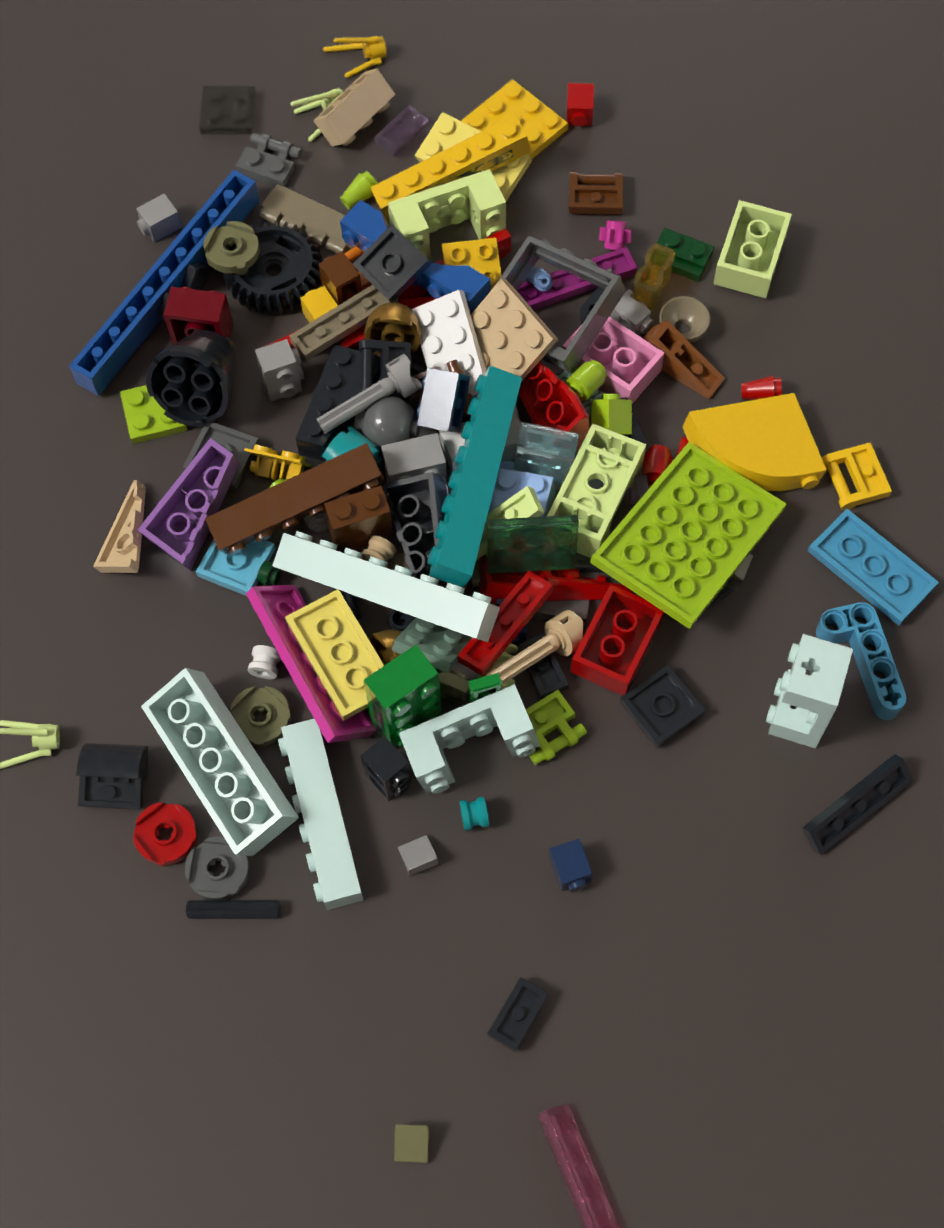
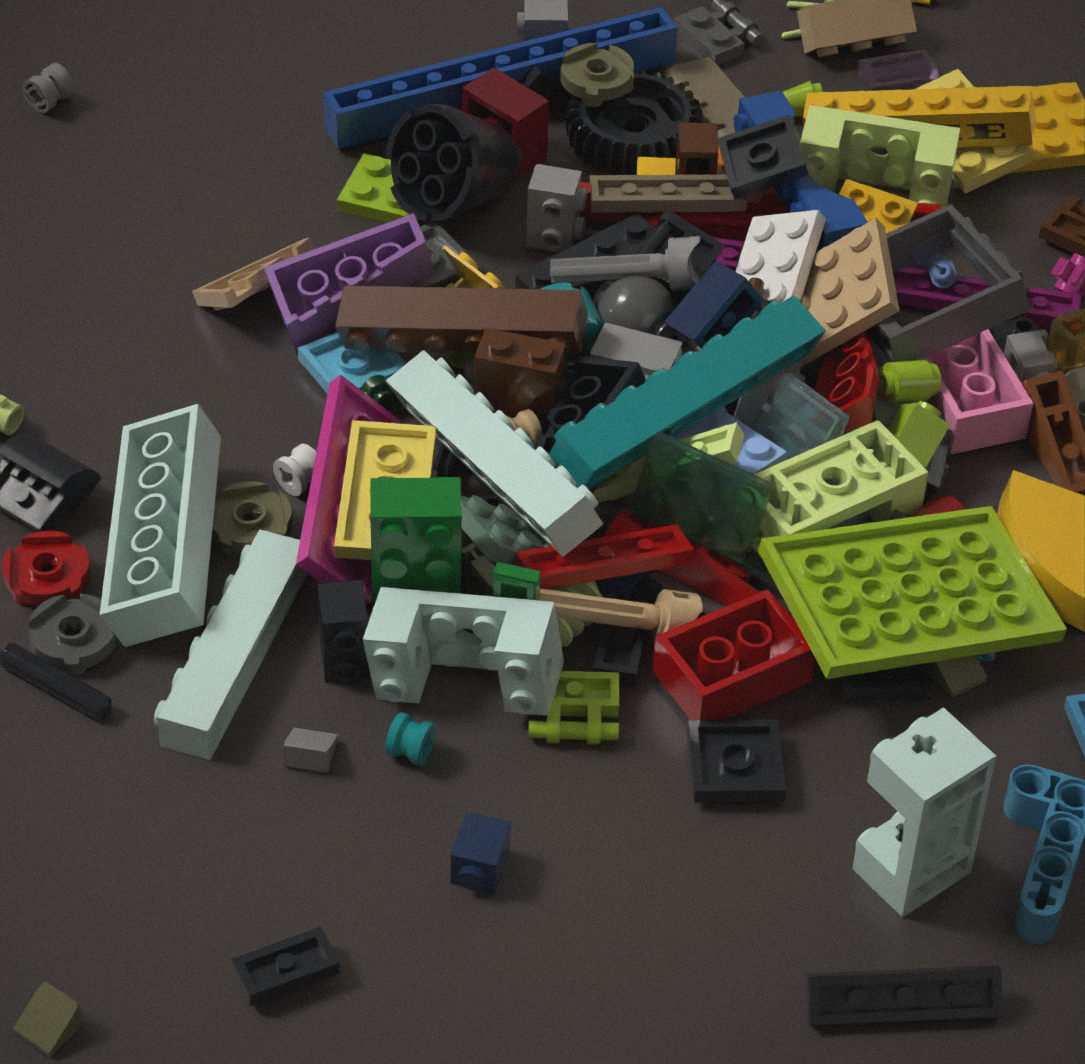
camera: 30 degrees right, 20 degrees down
pearl gold cylinder [365,303,421,356] -> none

